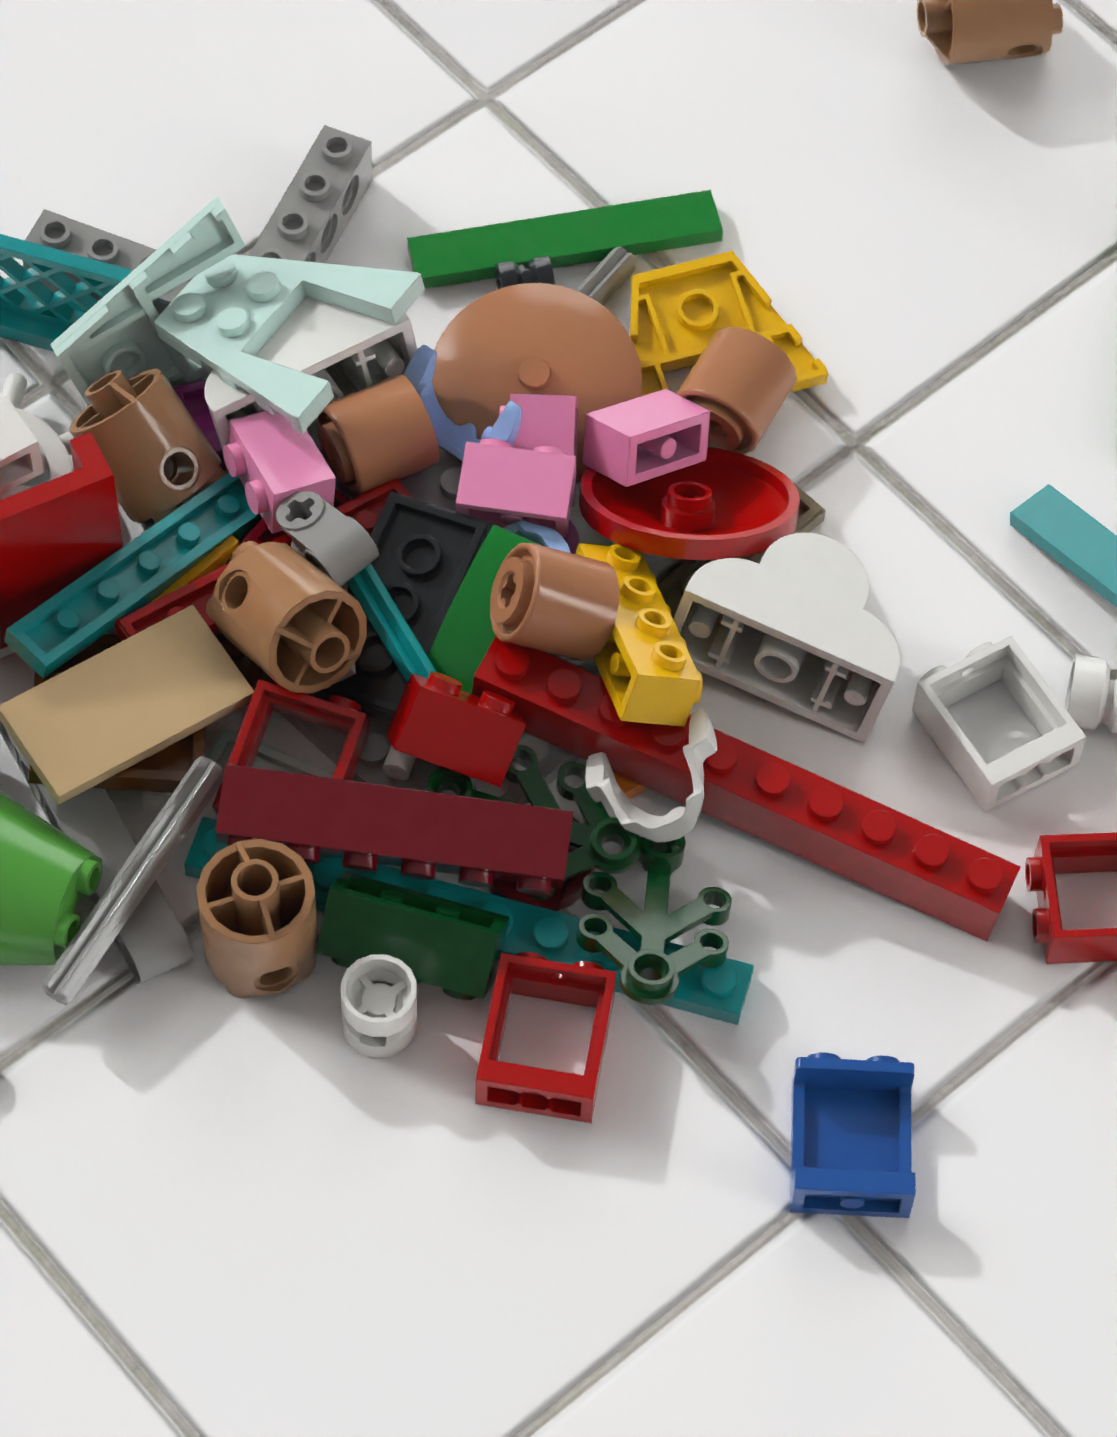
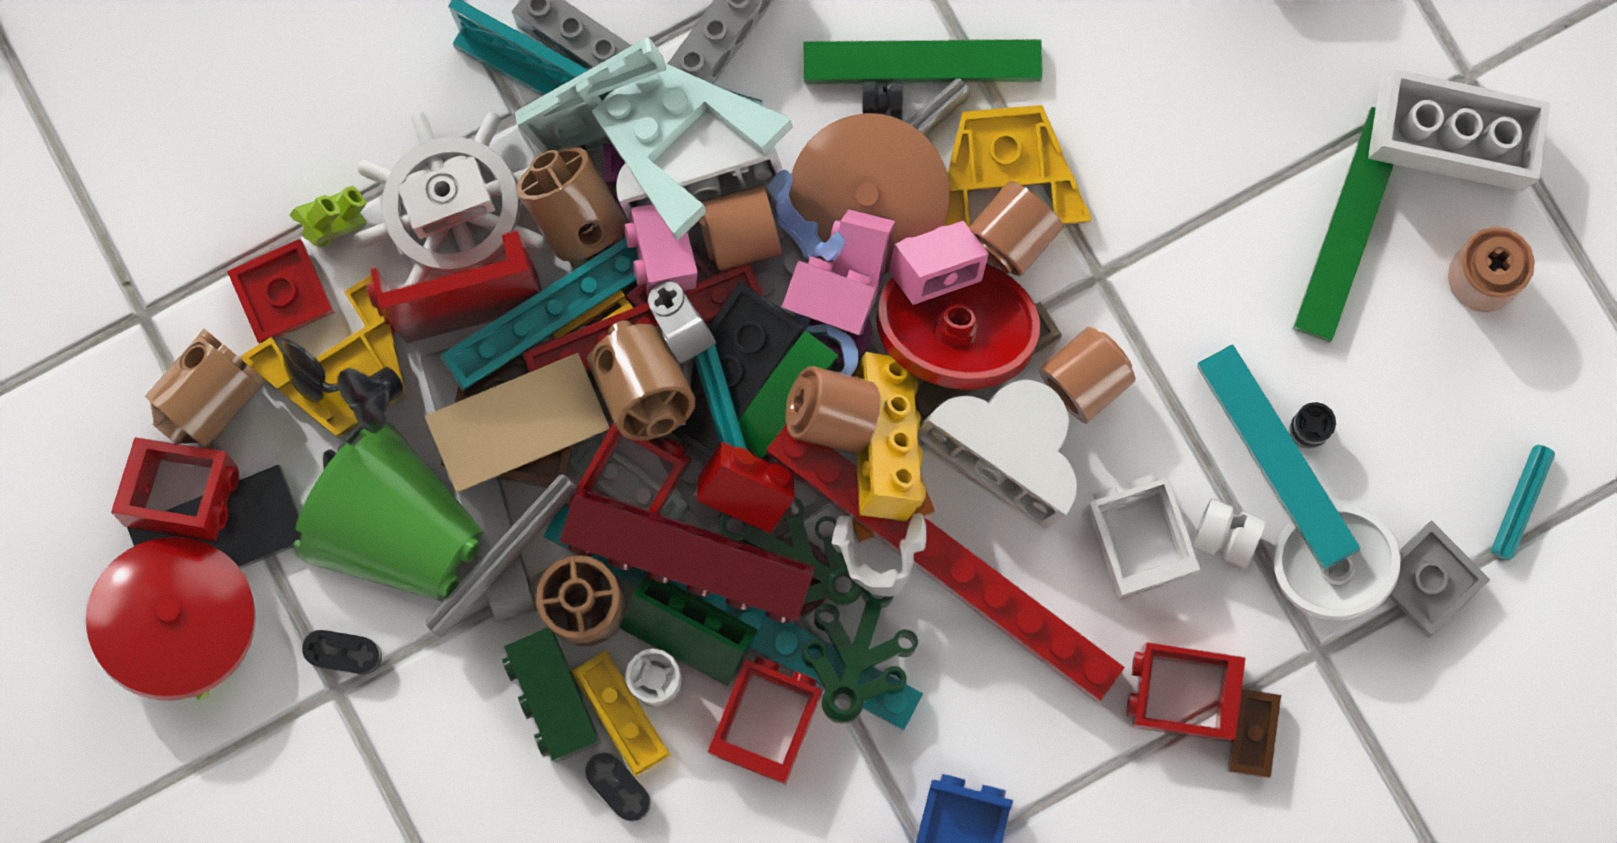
camera: 20 degrees right, 20 degrees up
none -> dark green brick [502,627,602,763]
none -> yellow tile [571,650,671,777]
none -> black beam [585,752,651,822]
none -> nougat piece [1038,327,1136,424]

